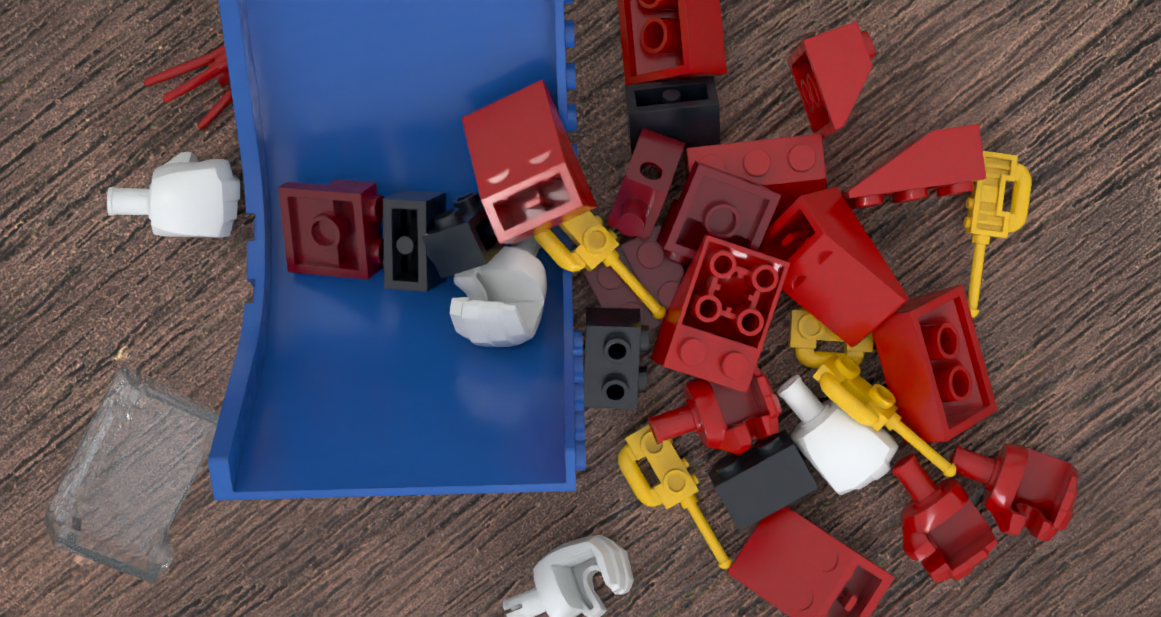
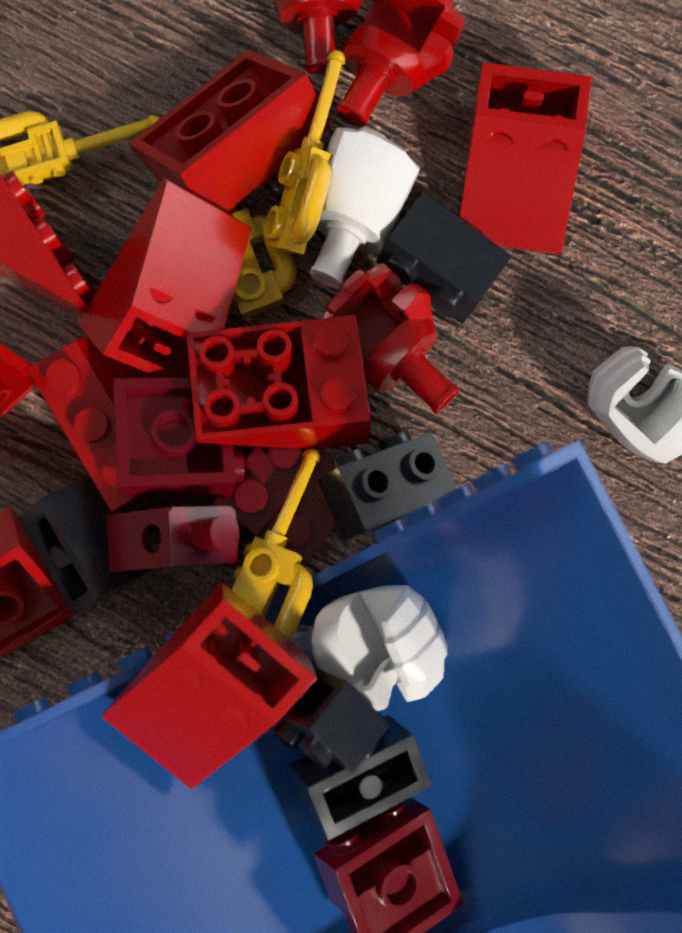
camera: 115 degrees left, 5 degrees down
yellow piece [618,423,732,570] -> none

